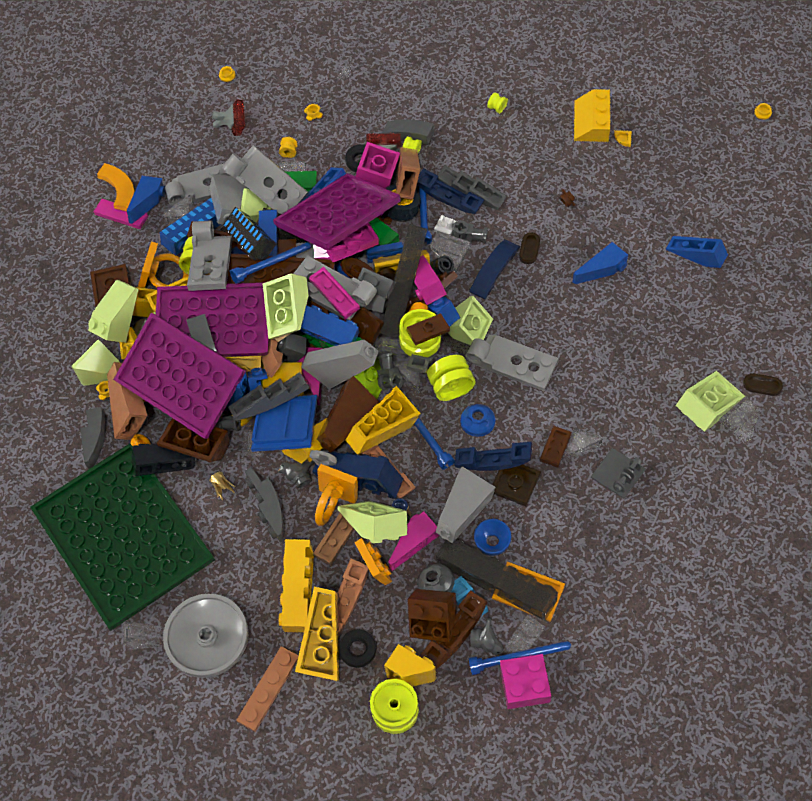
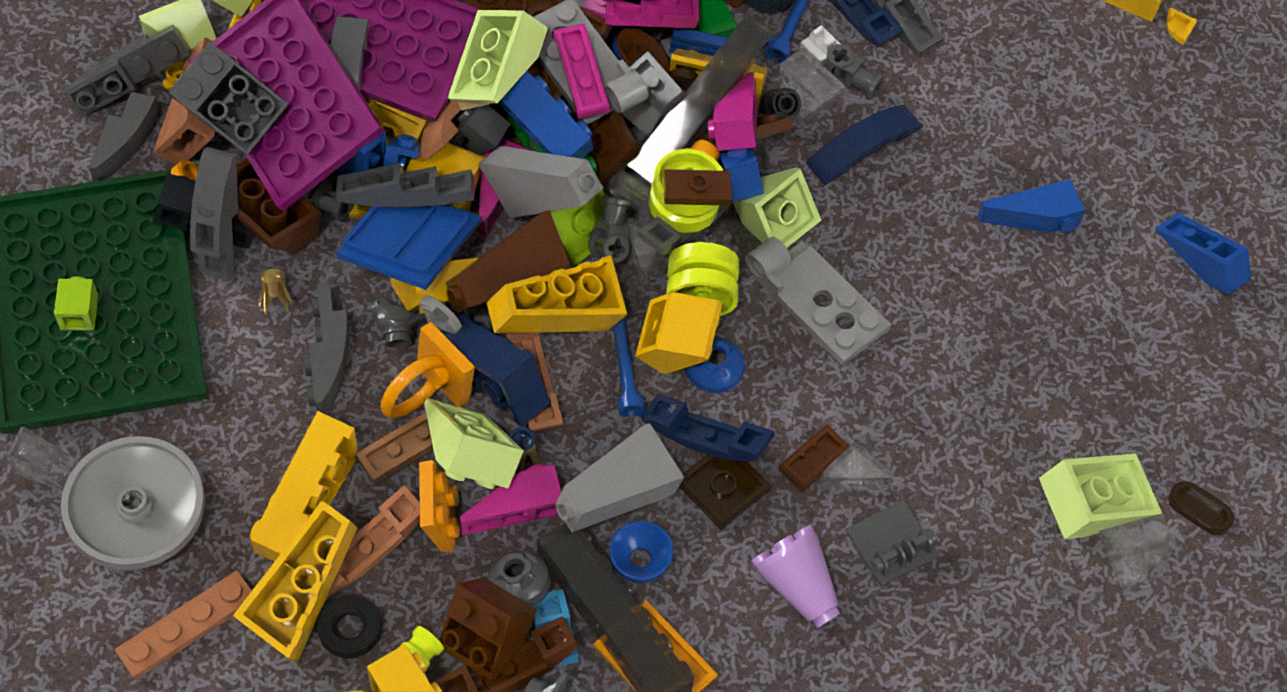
camera: 15 degrees right, 0 degrees up
dark brown tile [519,232,540,264] -> none
reddish brown plate [559,189,575,207] -> none
none -> lime brick [54,276,98,330]
none -> dark grey slope [63,25,190,117]
none -> dark grey slope [168,42,289,155]
none -> dark grey slope [190,147,239,281]
none -> neon yellow wheel [398,626,444,668]
none -> yellow slope [635,292,723,374]
none -> lavender cone [751,524,841,628]

